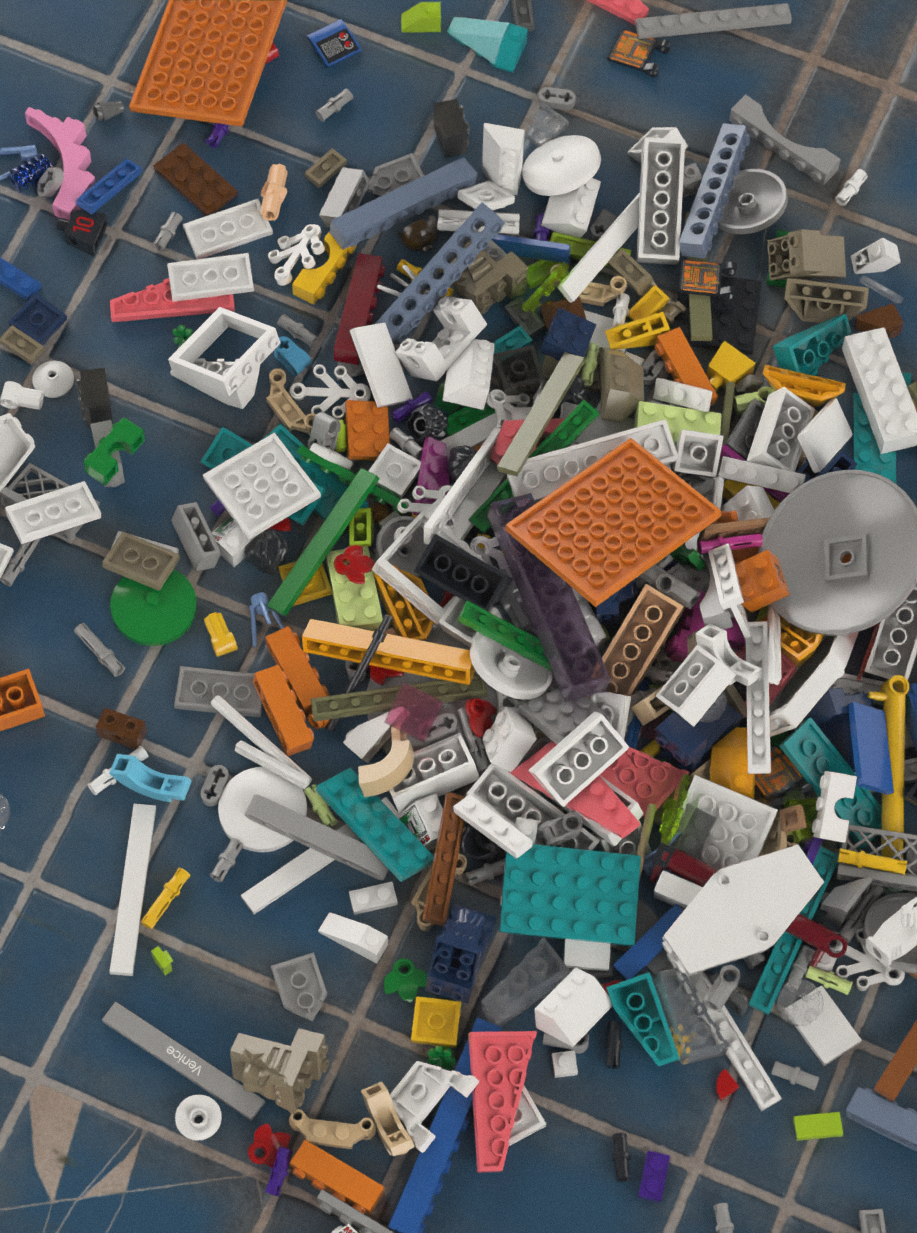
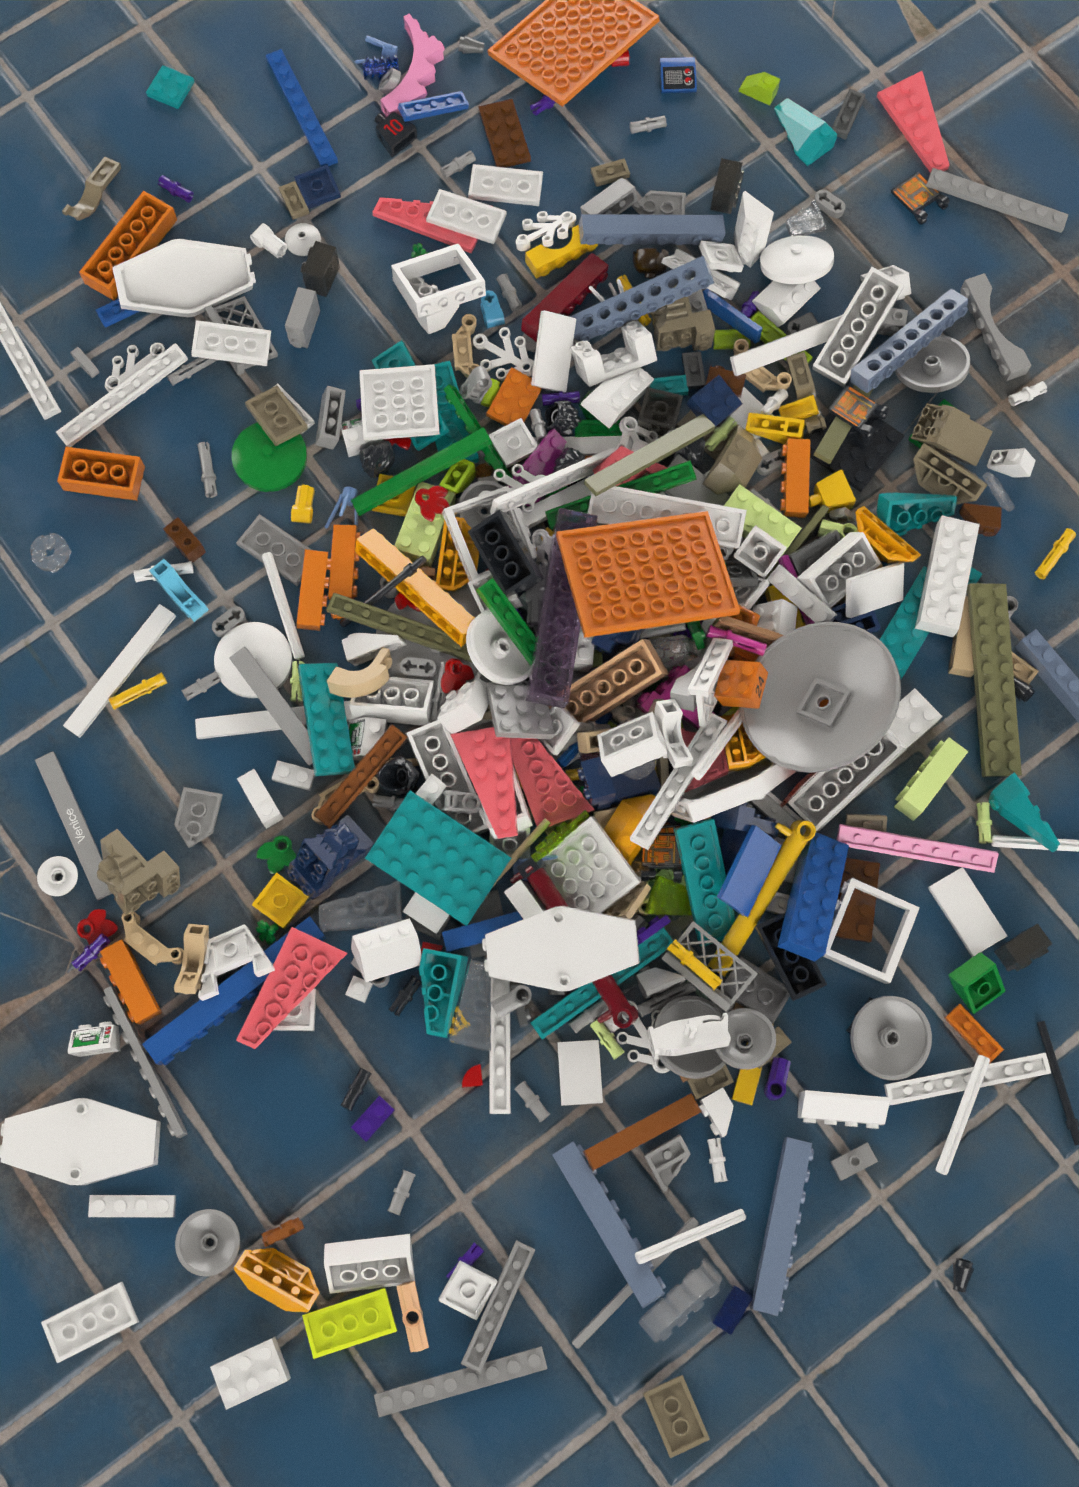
camera: 30 degrees right, 10 degrees up
green arch [84,417,145,486] -> none
lime plate [151,946,173,975] -> none
white axle [235,741,310,789] -> none
light nougat piece [260,164,288,221] -> none
white tile [309,443,353,470] -> none
clear pink tile [384,682,443,742] -> none
white plate [453,794,533,859] -> none
clear neon green wing [521,261,571,313] -> none
white slope [528,712,630,807] -> none
light grey piece [639,564,700,609] -> none
white plate [653,378,713,412] -> none
dark grey plate [676,807,717,858] -> none
clear plate [777,980,824,1026] -> none
medium nougat plate [779,805,807,833] -> none
lime tile [793,1112,843,1141] -> none
white arch [812,771,857,843] -> none

